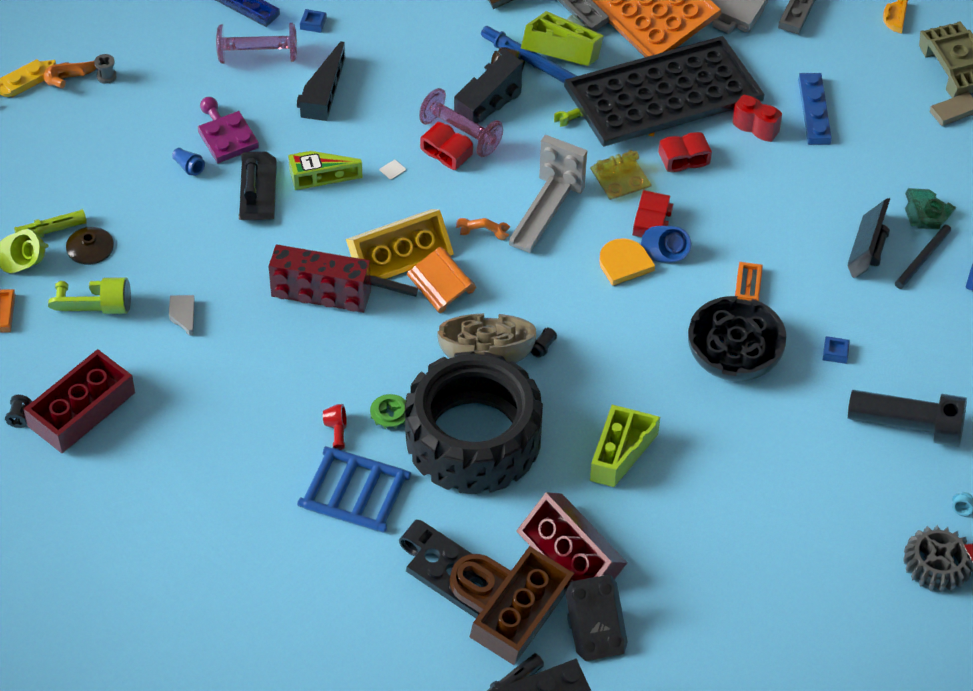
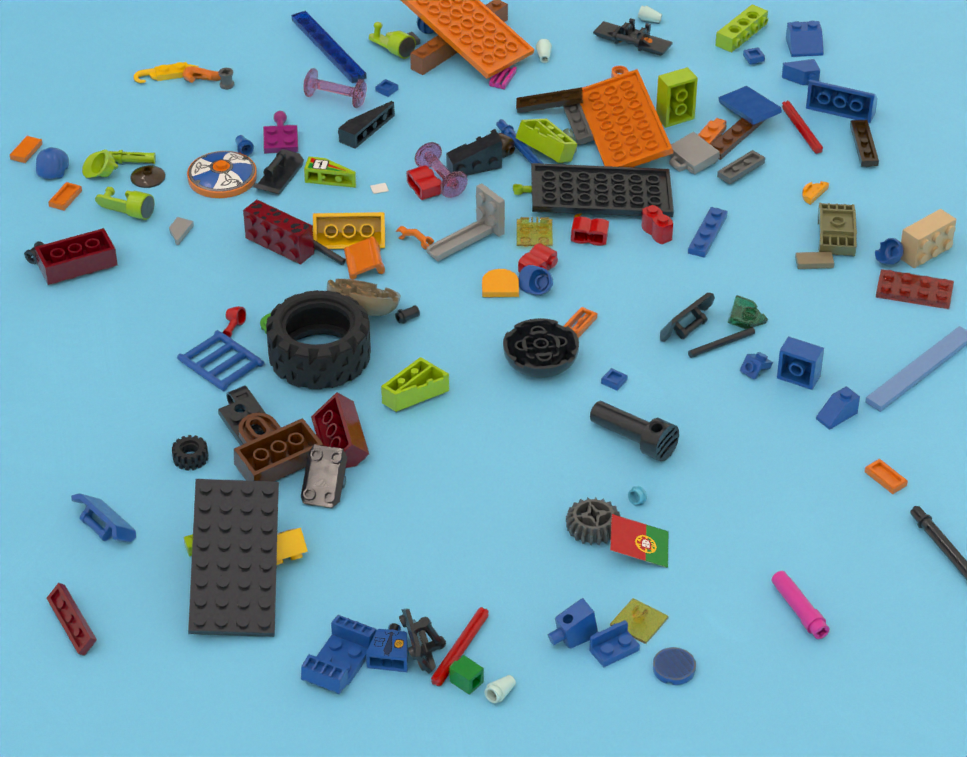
camera: 25 degrees right, 10 degrees down
none -> black tyre [172,435,208,471]
none -> dish [187,151,257,198]

